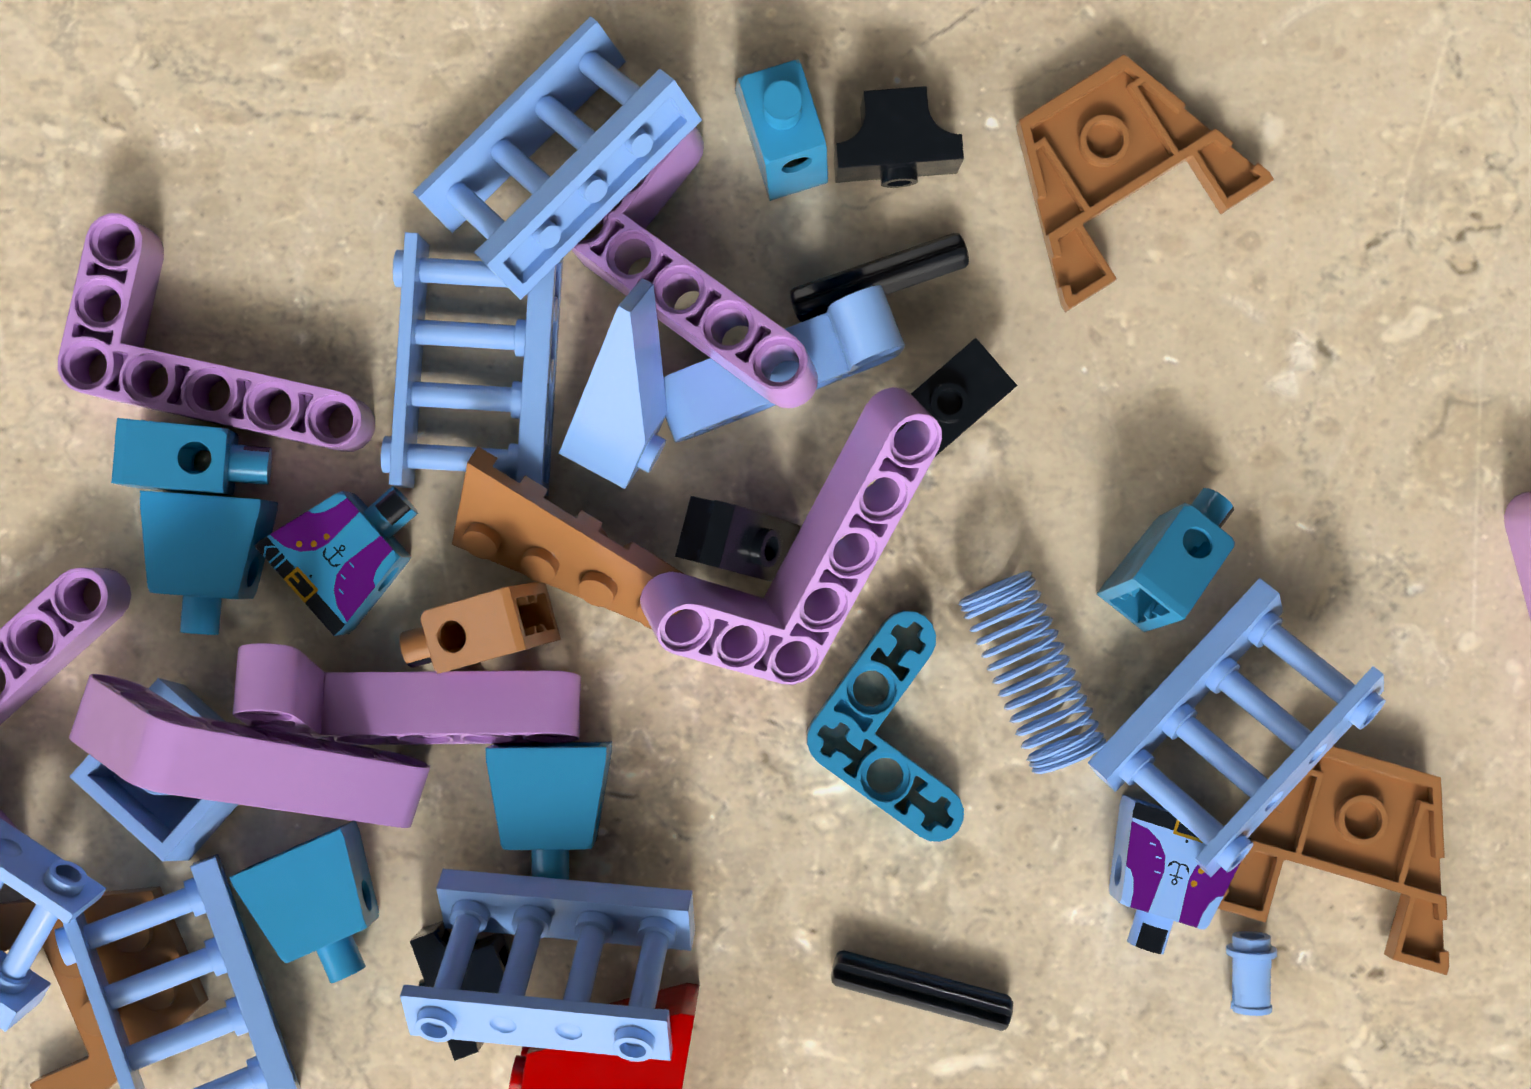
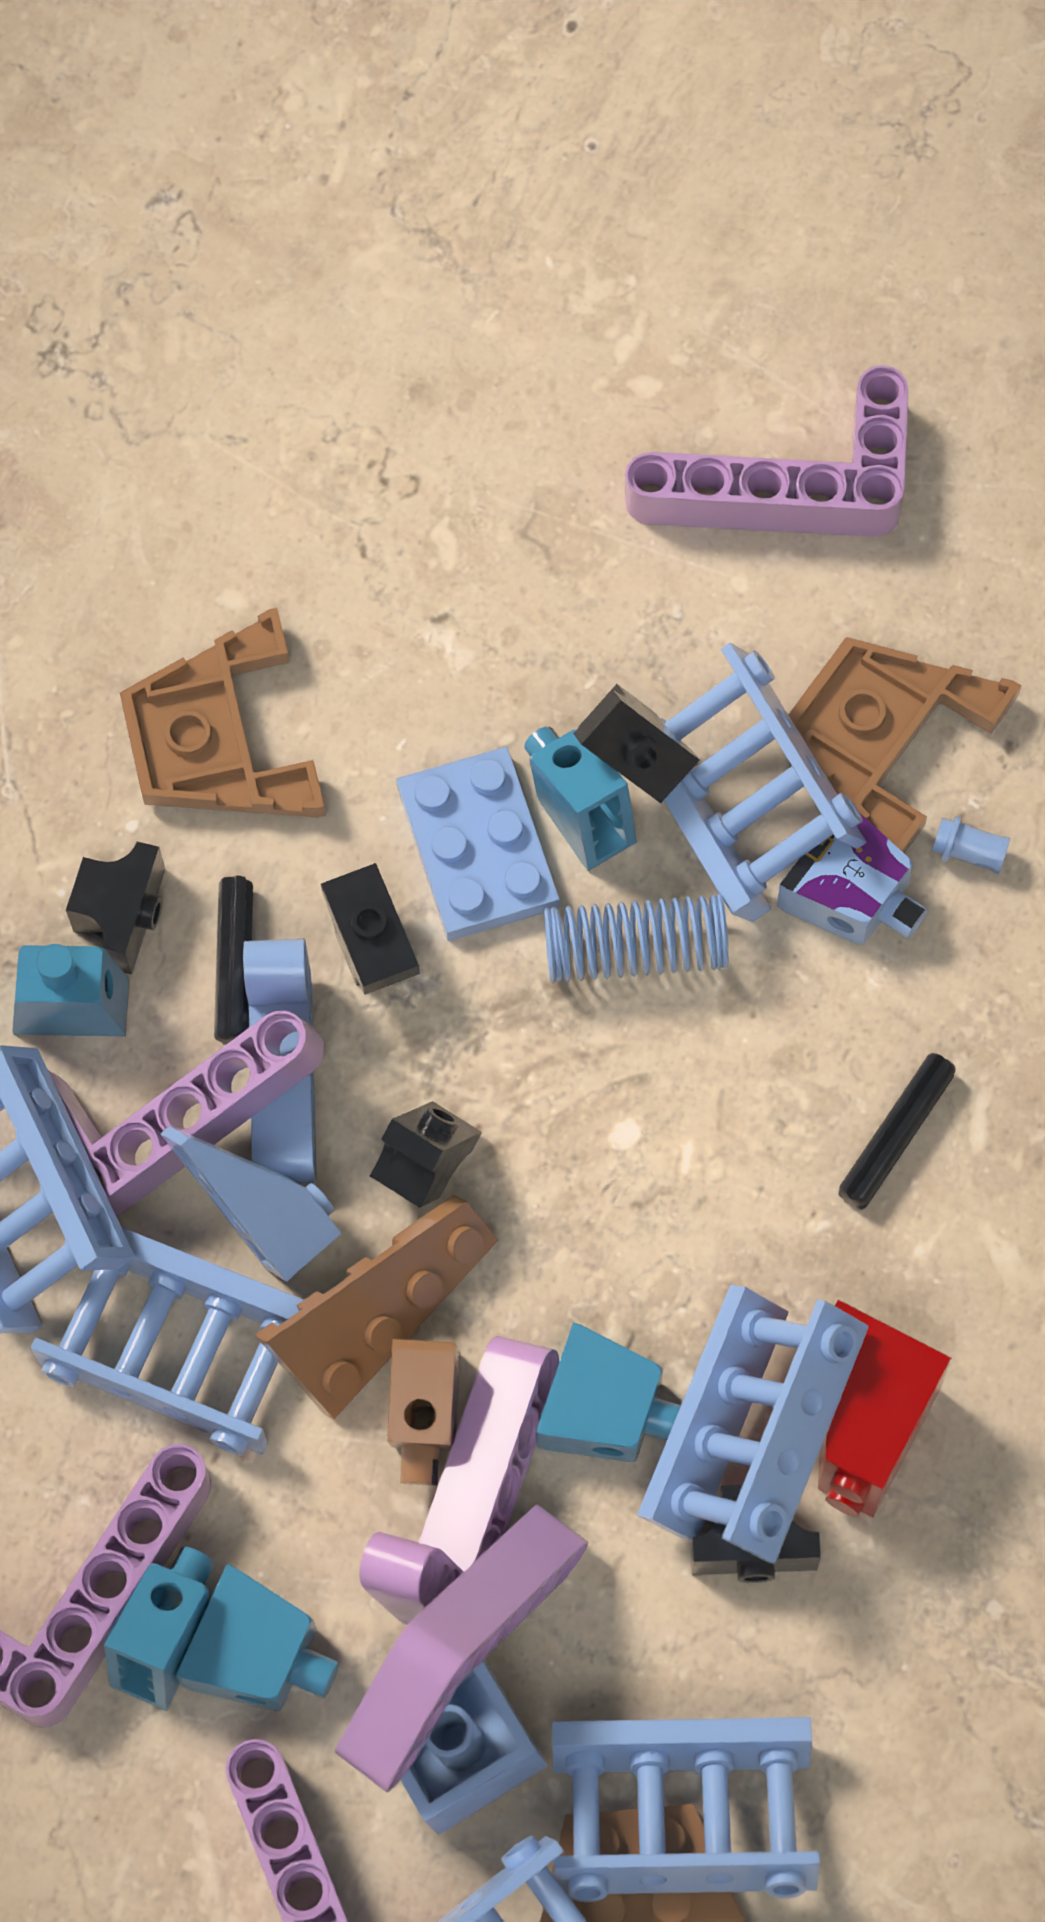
camera: 65 degrees left, 20 degrees down
dark azure torso [229,821,379,983] -> none
torso [255,486,418,636] -> none
lavender beam [640,387,942,685] -> none
dark azure beam [807,611,964,842] -> none
none -> light blue plate [396,746,560,941]
none -> black brick [573,684,700,804]

